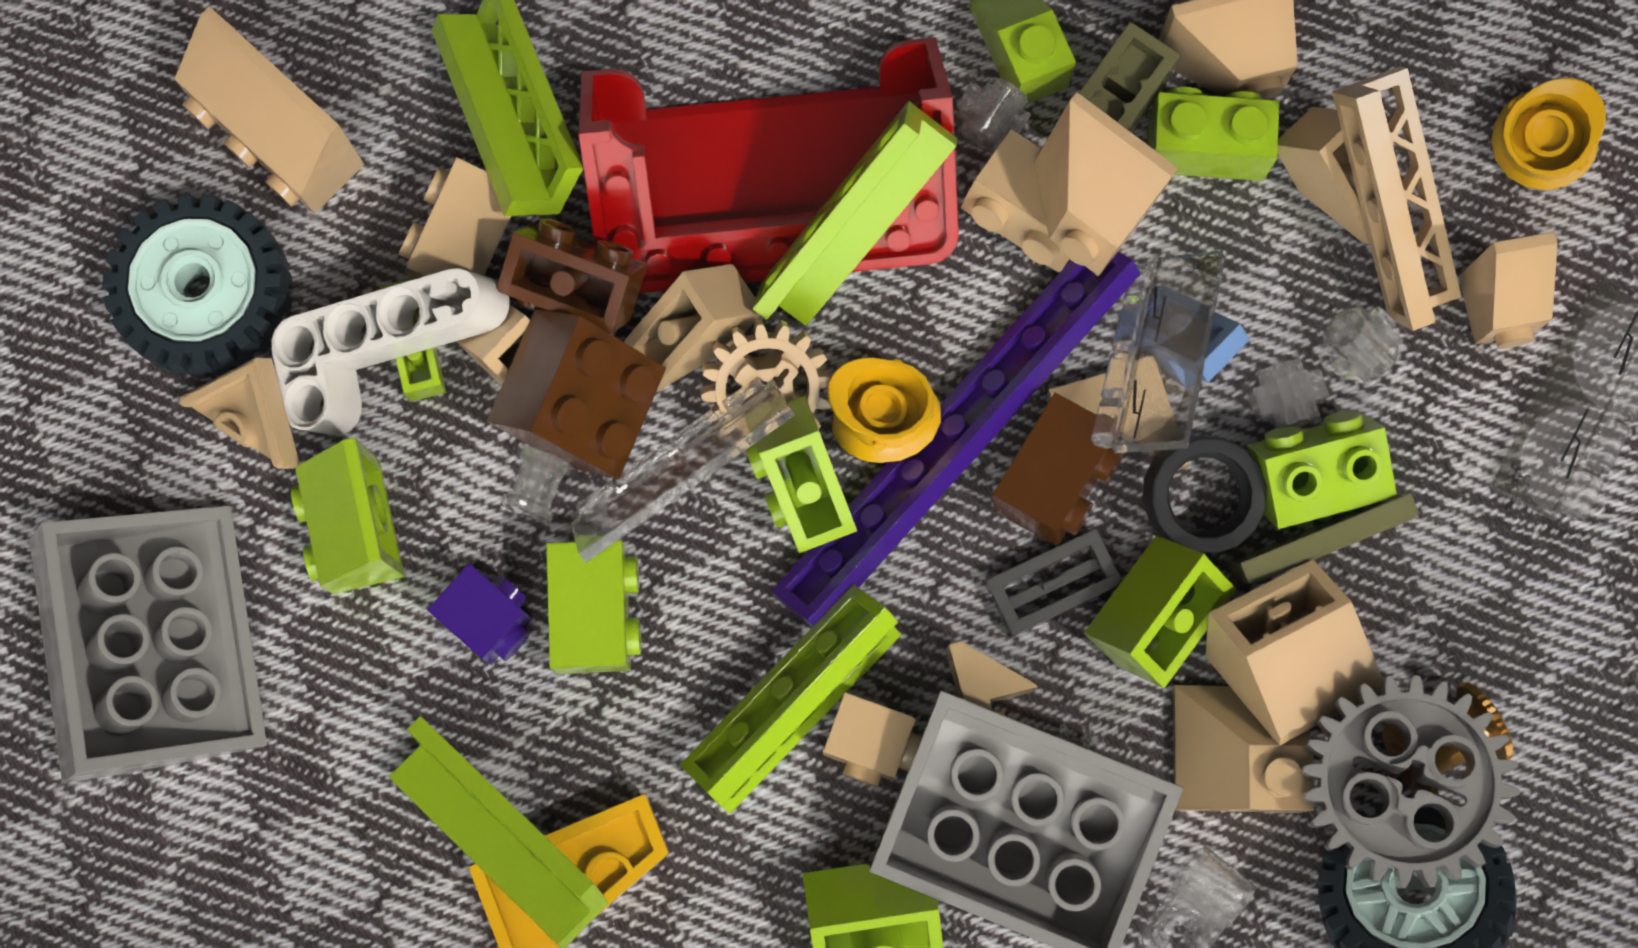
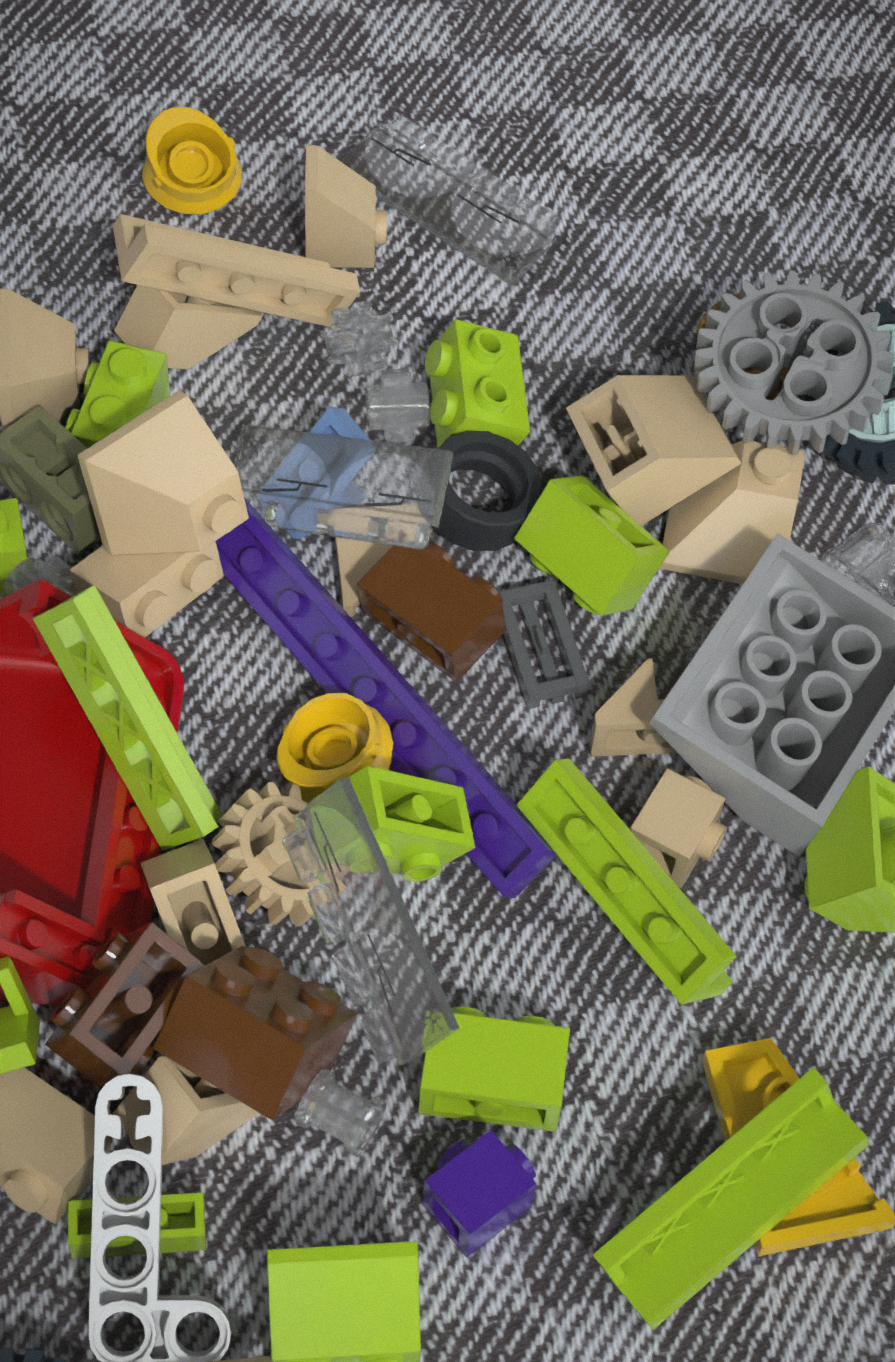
camera: 85 degrees left, 20 degrees down
olive tile [1225,493,1419,585] -> none

